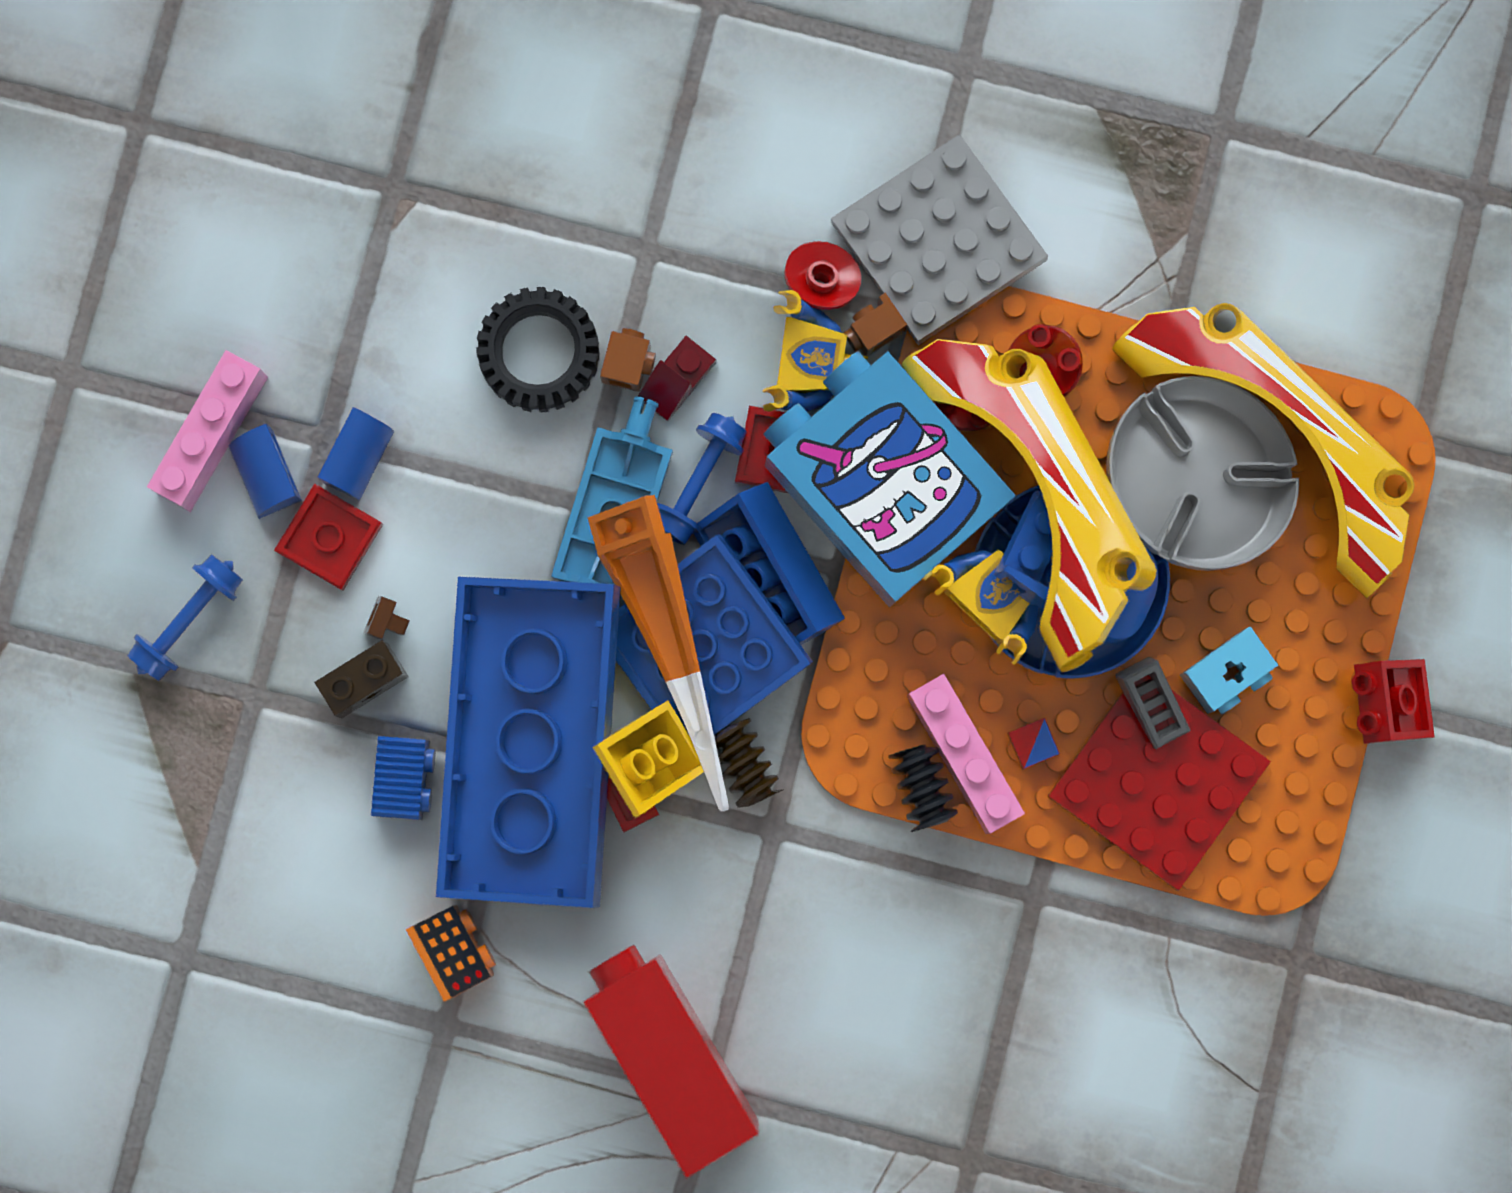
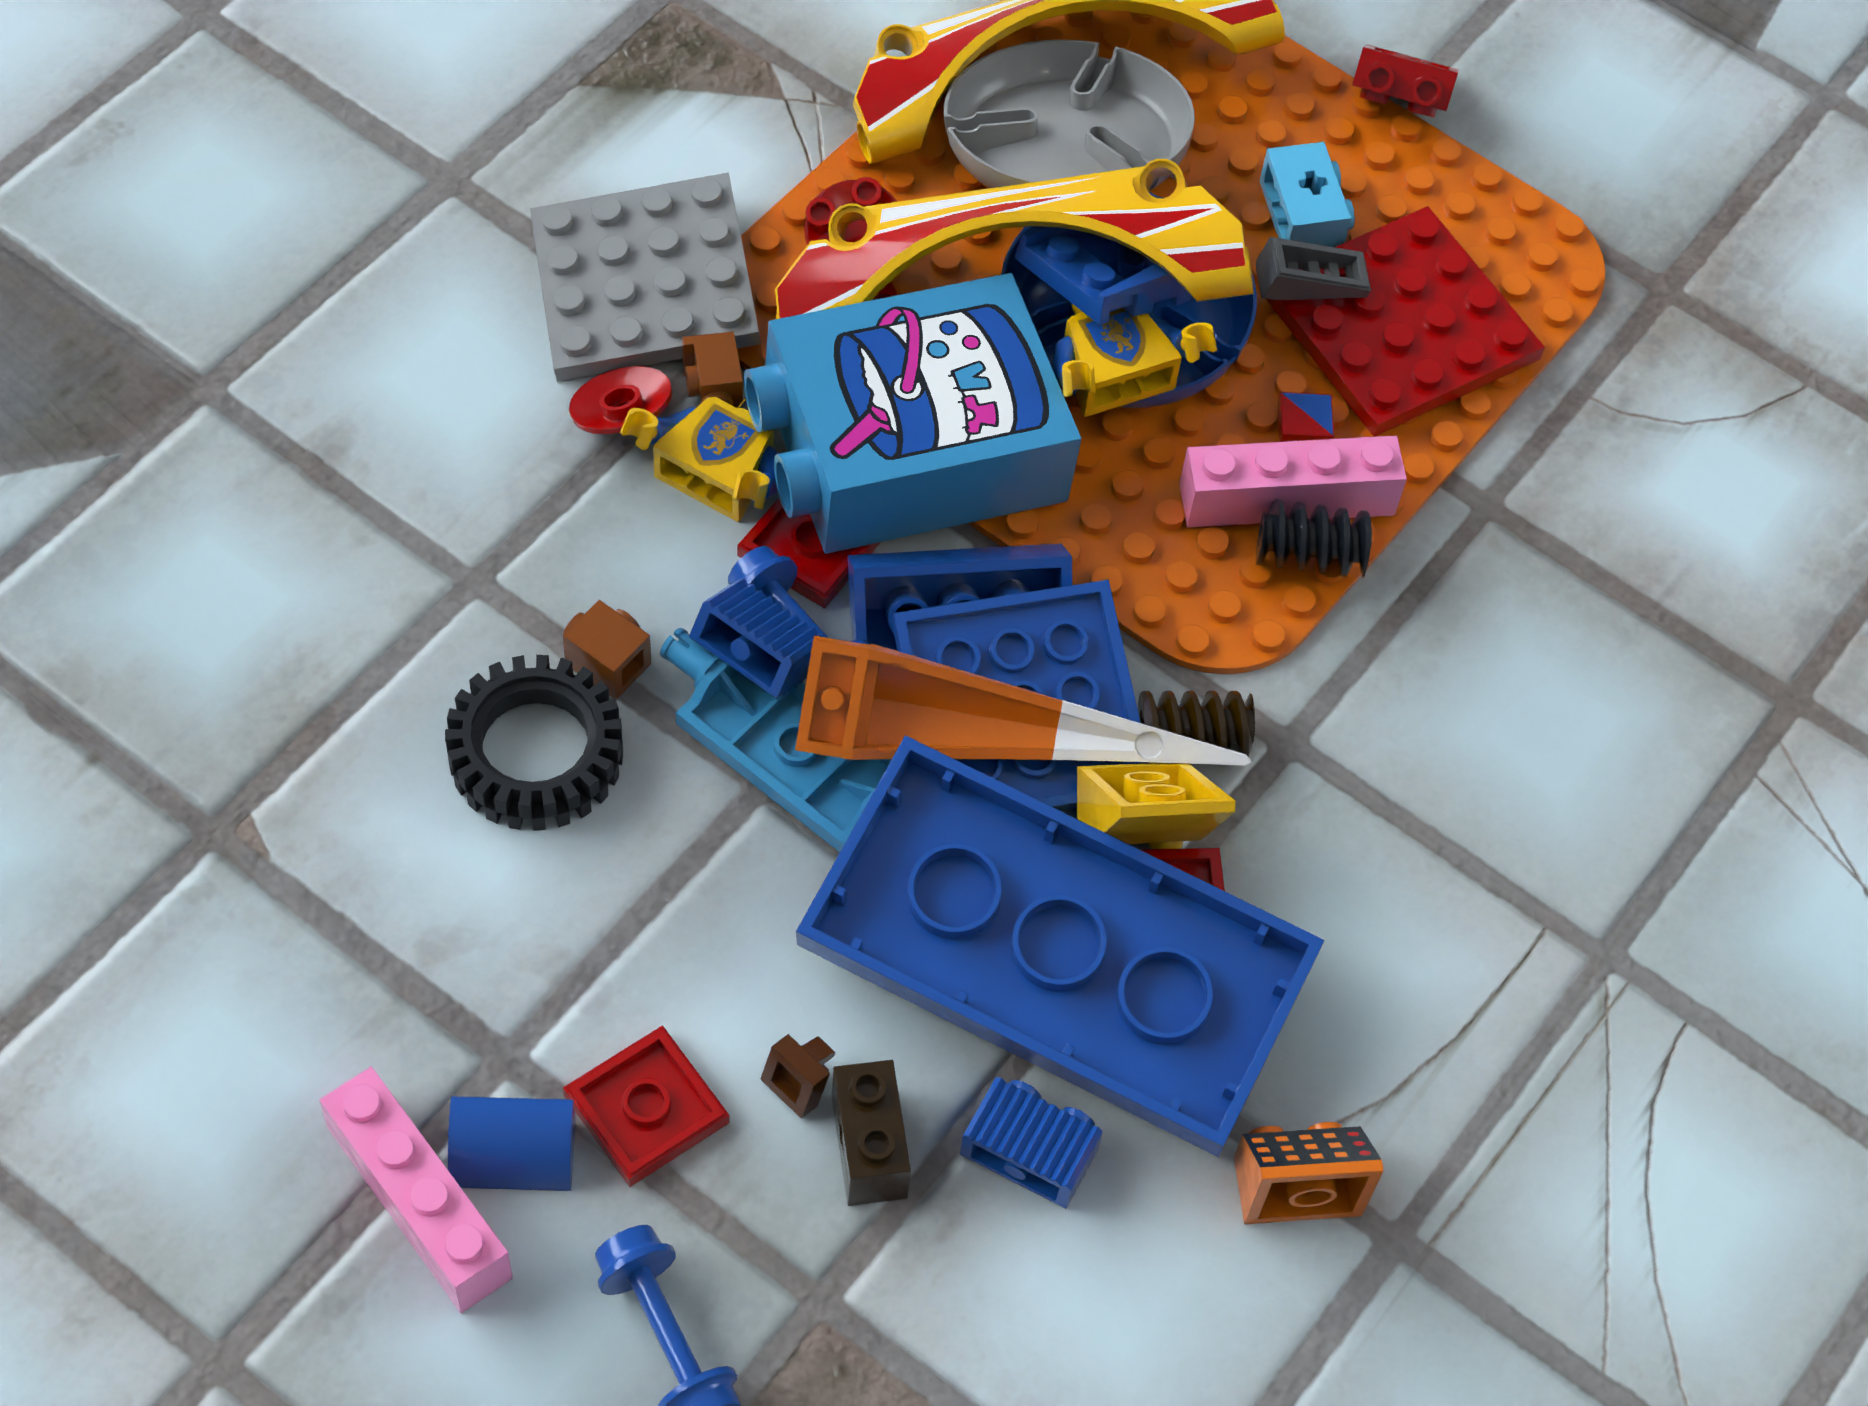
camera: 70 degrees left, 25 degrees down
blue brick [318,407,394,501] -> none
red brick [583,944,759,1178] -> none
dark red slope [638,335,716,422] -> none
none -> blue brick [689,578,825,700]

